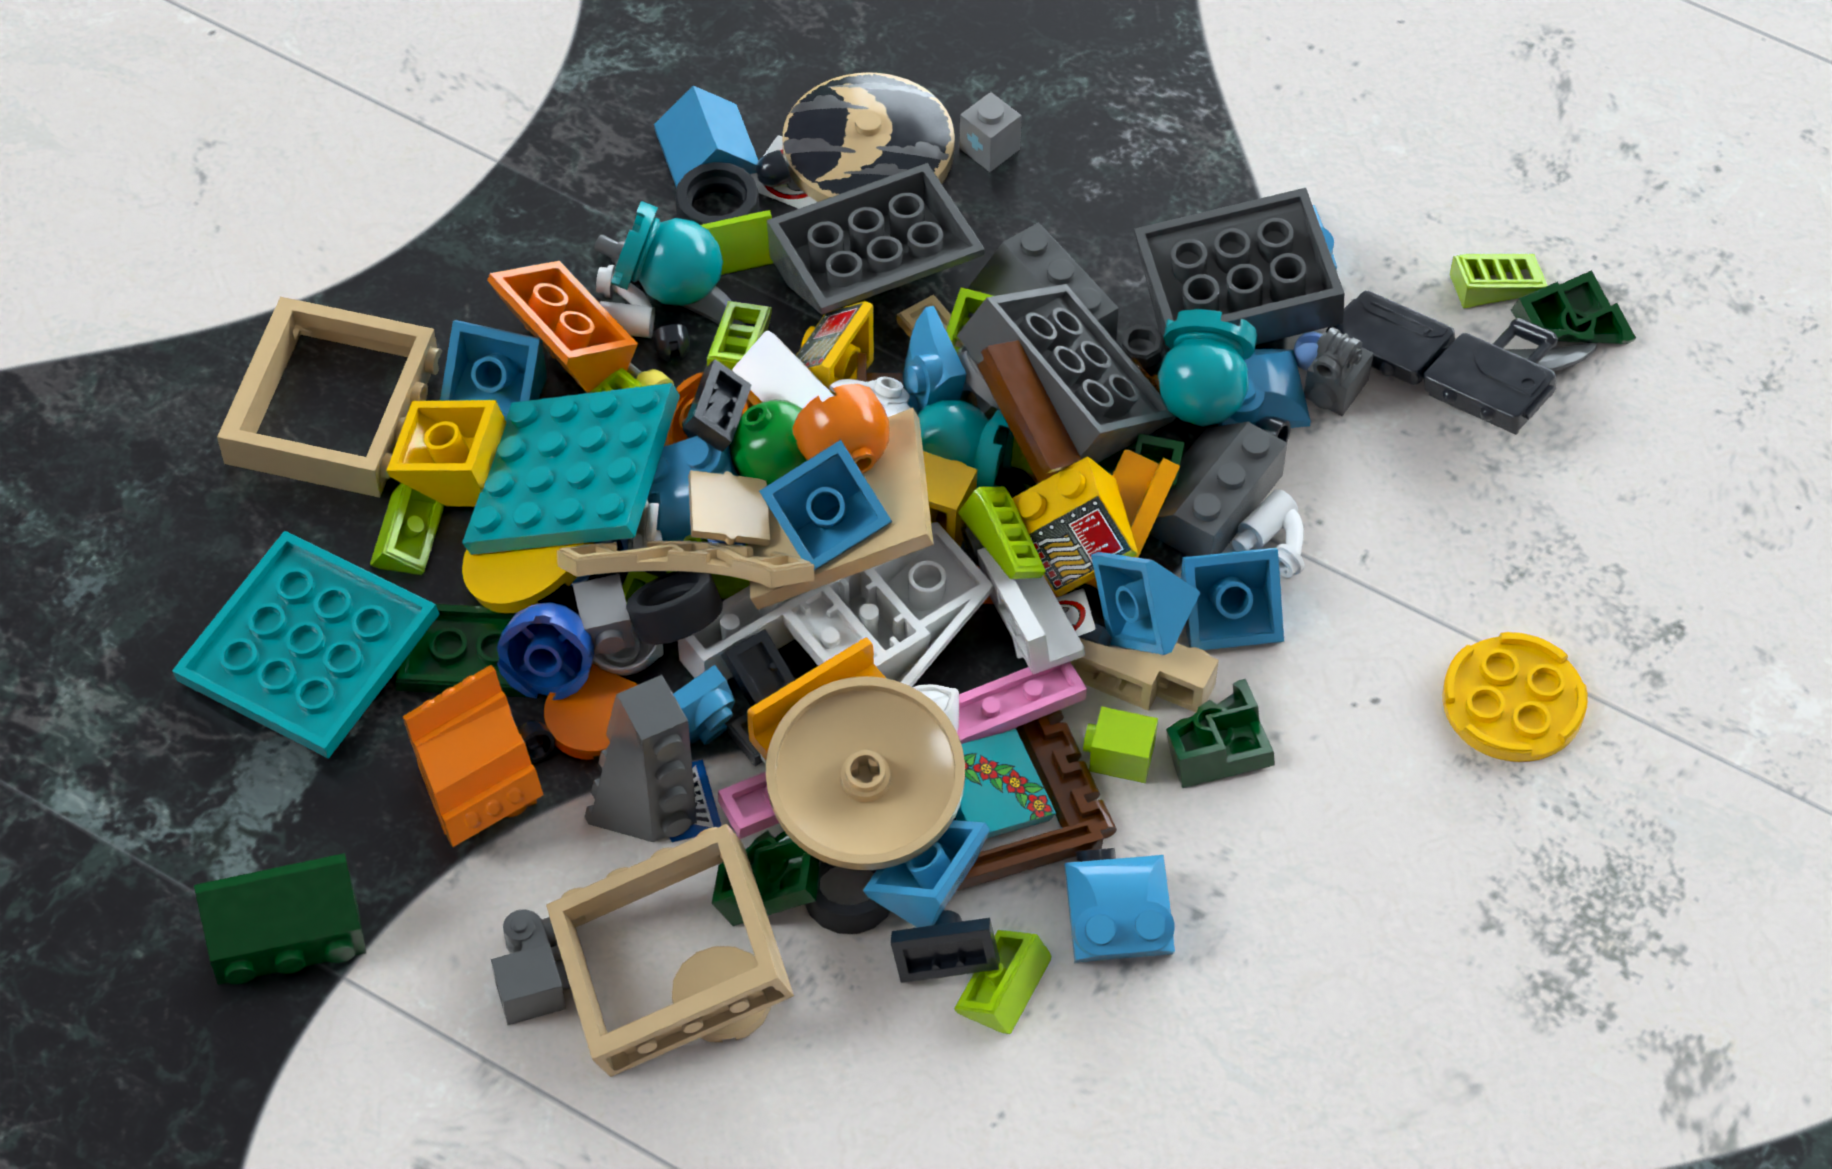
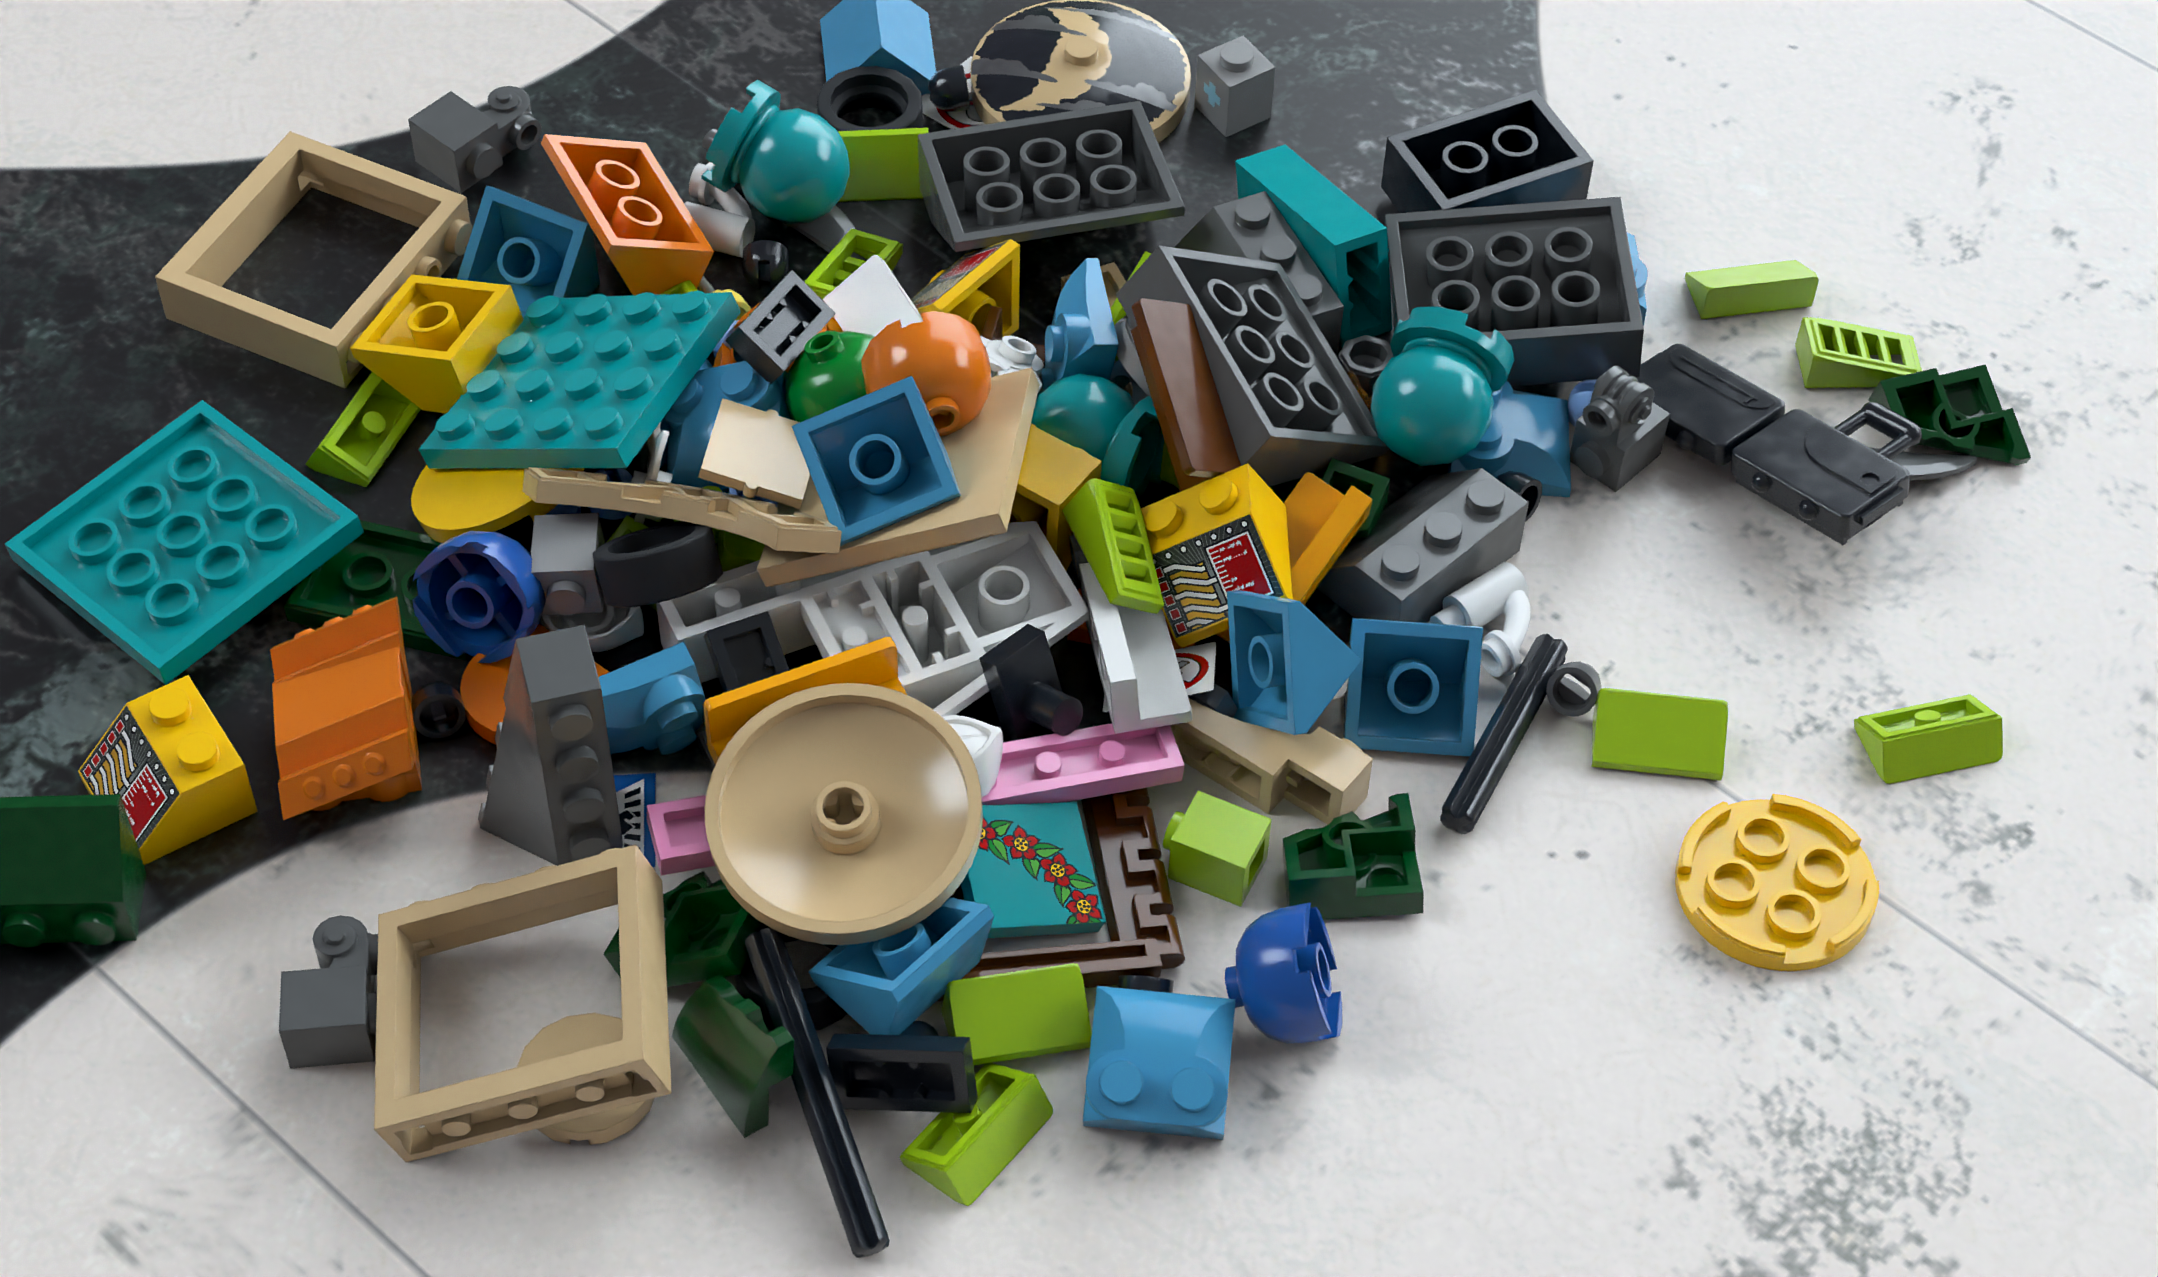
camera: 10 degrees right, 5 degrees down
none -> yellow slope [78,675,258,865]
none -> dark grey brick [408,86,542,193]
none -> dark green slope [672,974,794,1138]
none -> black axle [745,927,890,1258]
none -> lime slope [941,963,1092,1065]
none -> black tile [979,624,1083,742]
none -> blue cylinder [1225,903,1343,1043]
none -> teal slope [1235,144,1393,347]
none -> black brick [1381,90,1594,213]
none -> black axle [1440,634,1568,834]
none -> dark grey hinge [1546,661,1601,717]
none -> lime slope [1591,688,1728,780]
none -> lime slope [1684,260,1819,319]
none -> lime slope [1854,694,2003,784]

